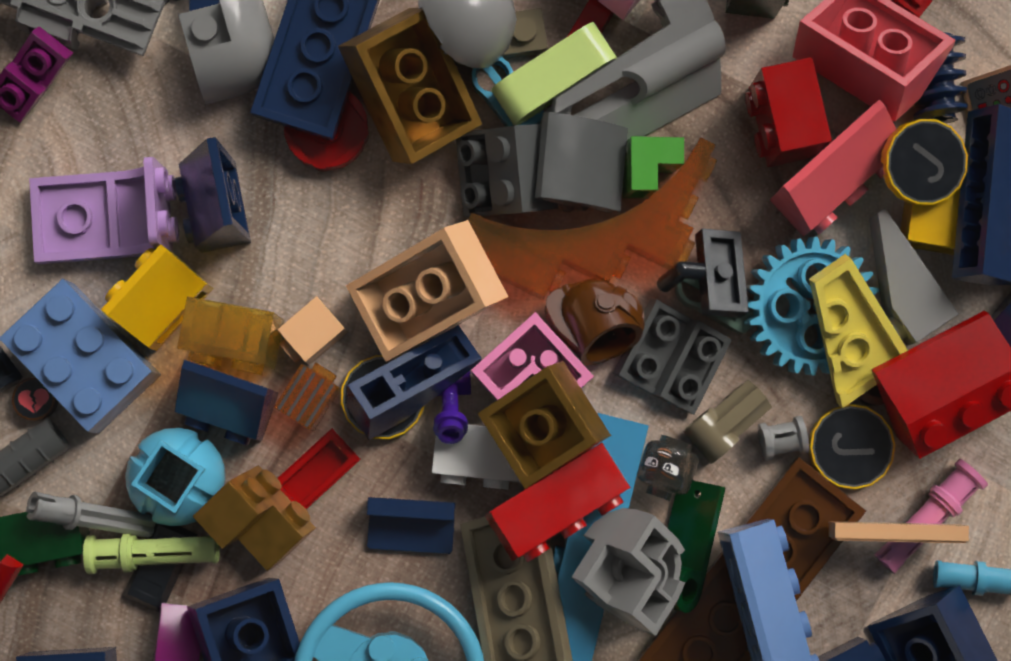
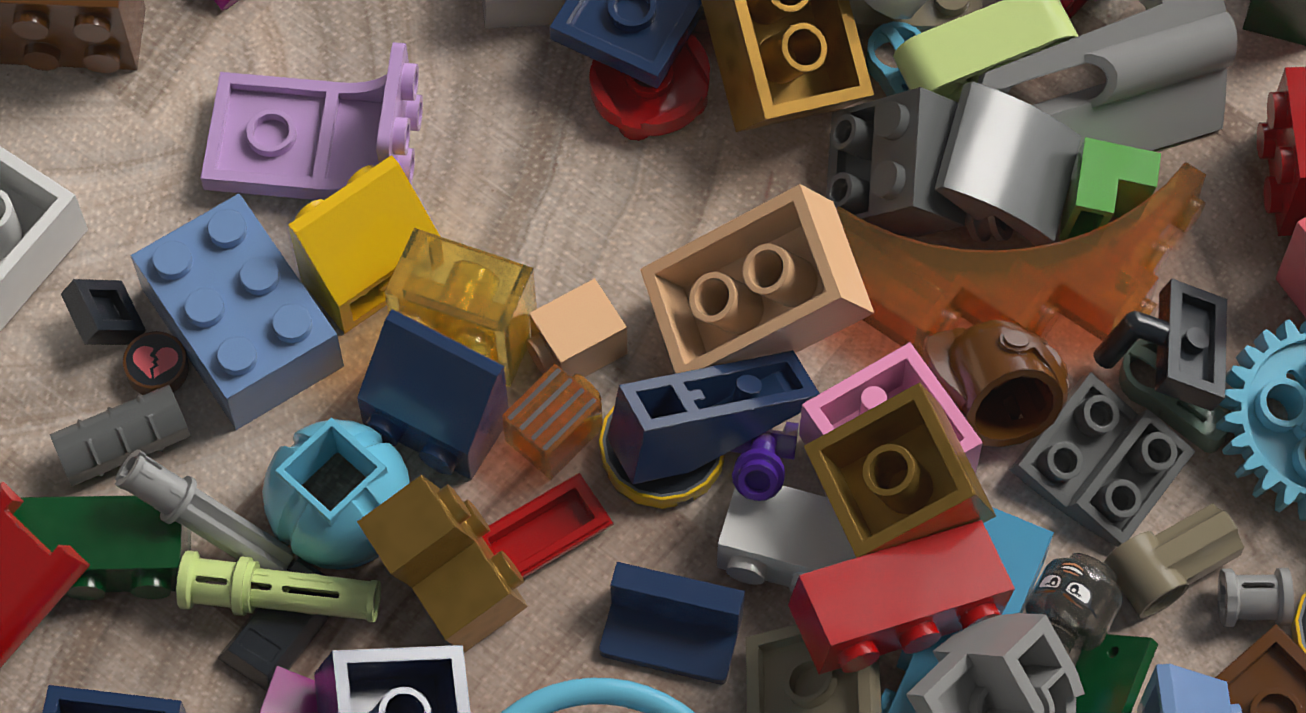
camera: 15 degrees right, 20 degrees down
dark blue slope [175,137,251,253] -> none

